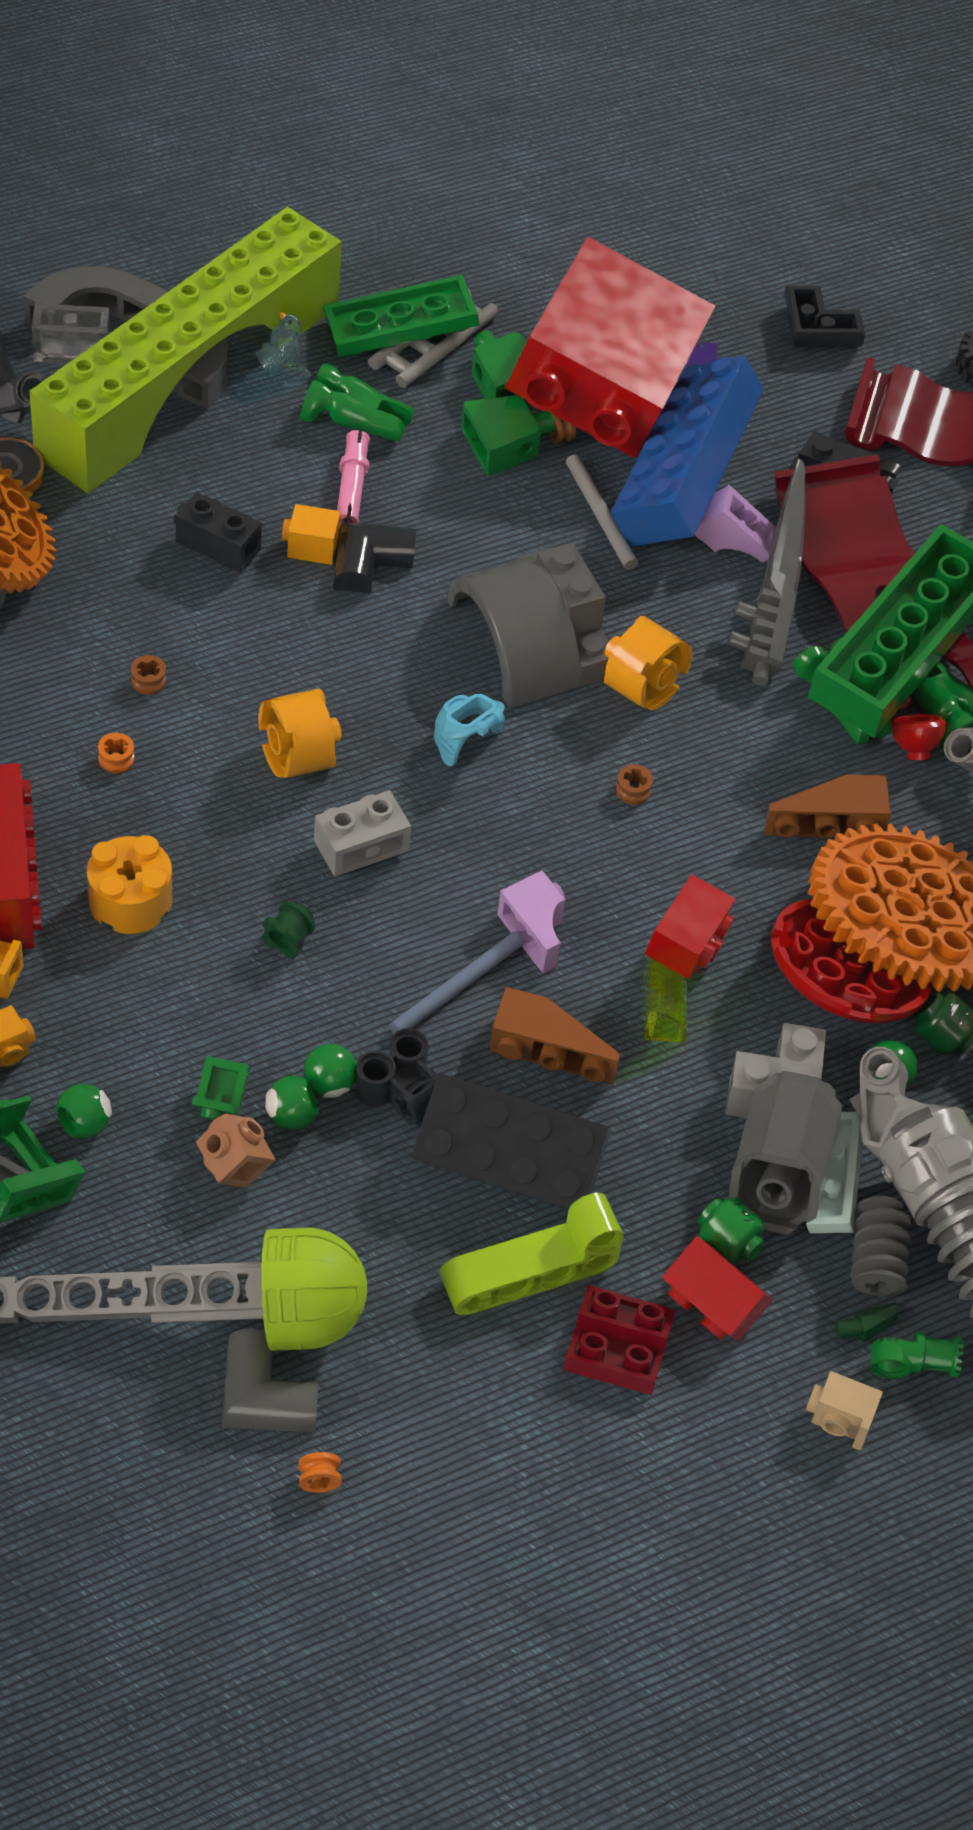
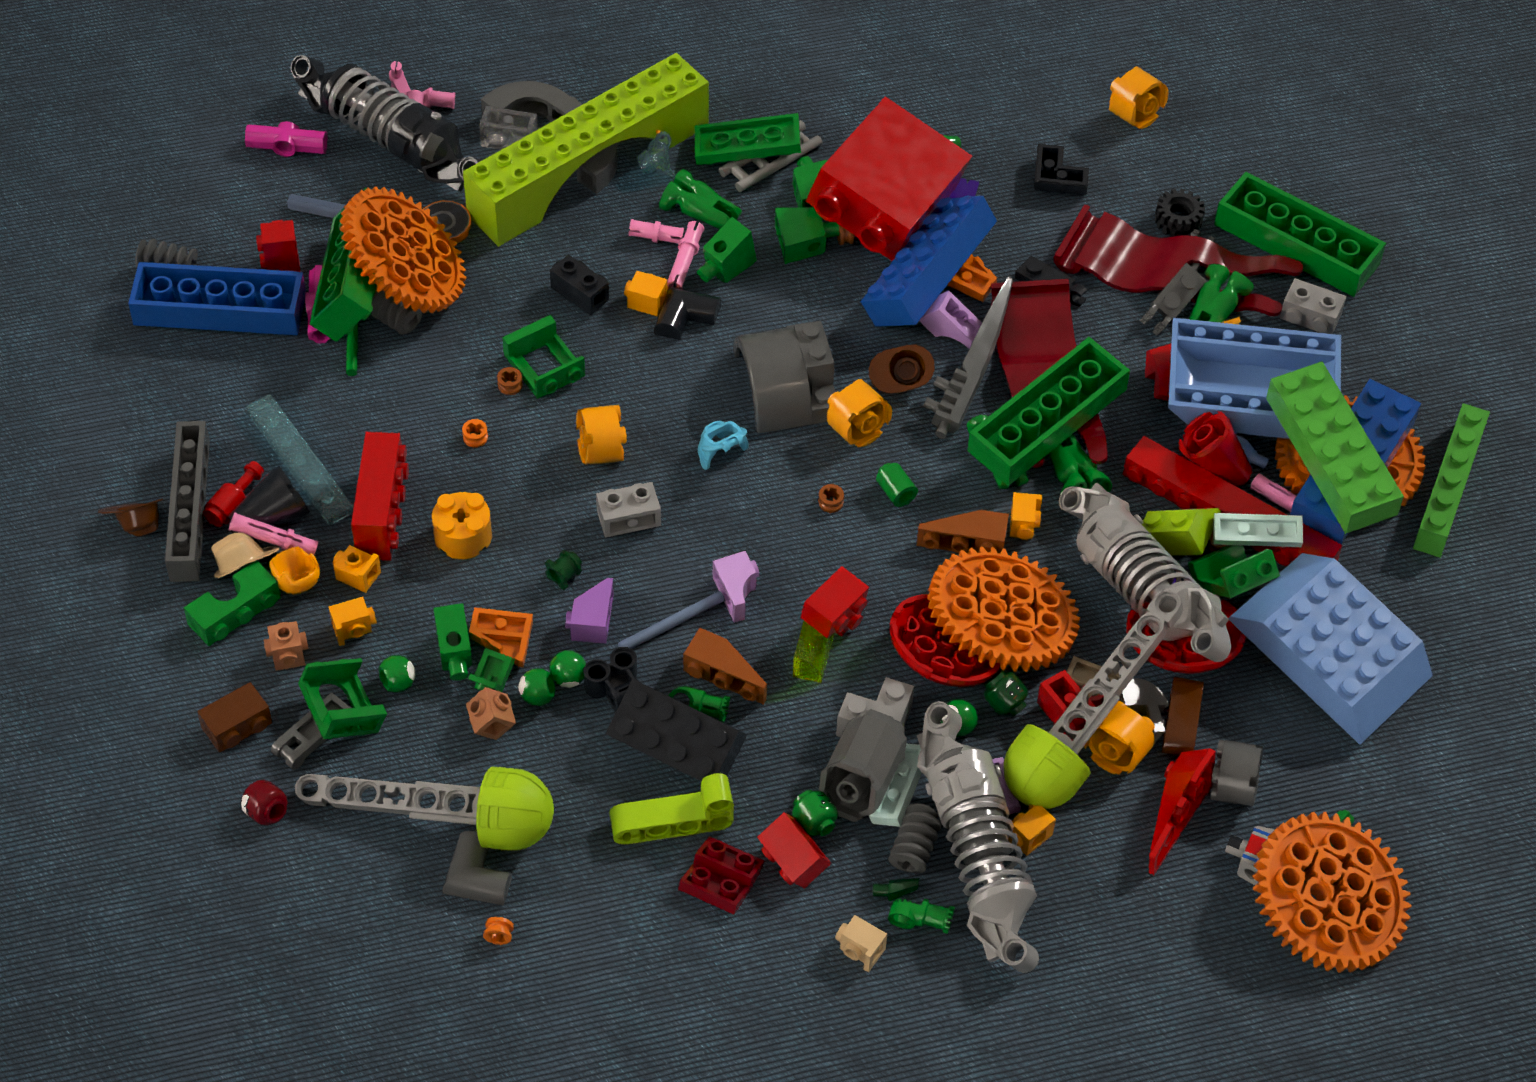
camera: 15 degrees right, 0 degrees up
light grey bar [566,455,638,570] -> none
red brick [890,714,946,760] -> none
none -> green torso [433,603,472,681]
none -> orange wing [469,607,533,668]
none -> green panel [502,315,585,399]
none -> medium lavender slope [565,578,614,644]
none -> bright pink pin [629,219,684,244]
none -> green connector [668,686,730,723]
none -> green torso [697,217,757,283]
none -> reddish brown piece [868,344,935,394]
none -> green brick [876,463,918,507]
none -> orange wing [947,254,997,302]
none -> light orange brick [1010,492,1042,540]
none -> light orange brick [1109,66,1168,129]

